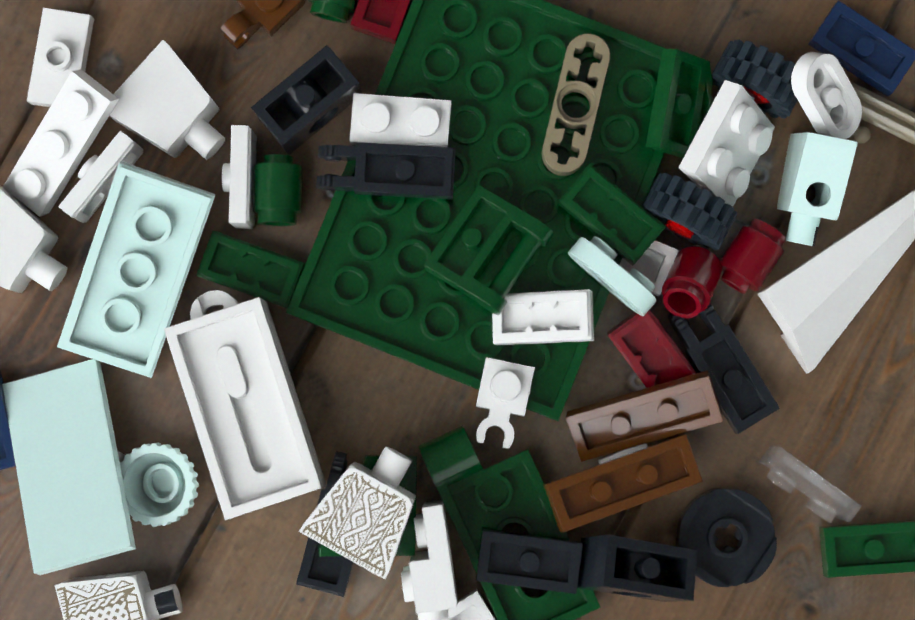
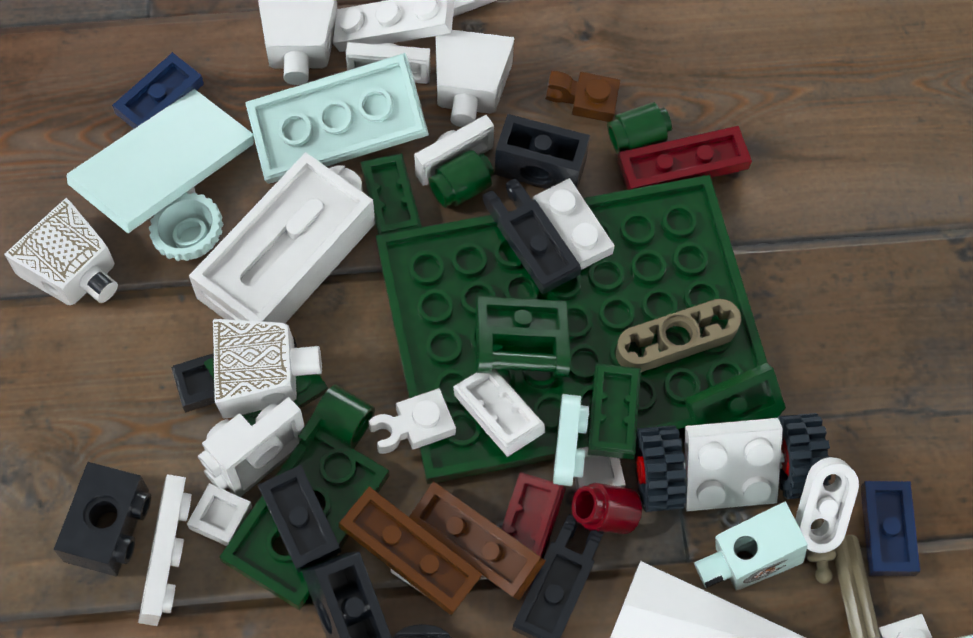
camera: 50 degrees right, 20 degrees down
dark red brick [720,219,786,294] -> none

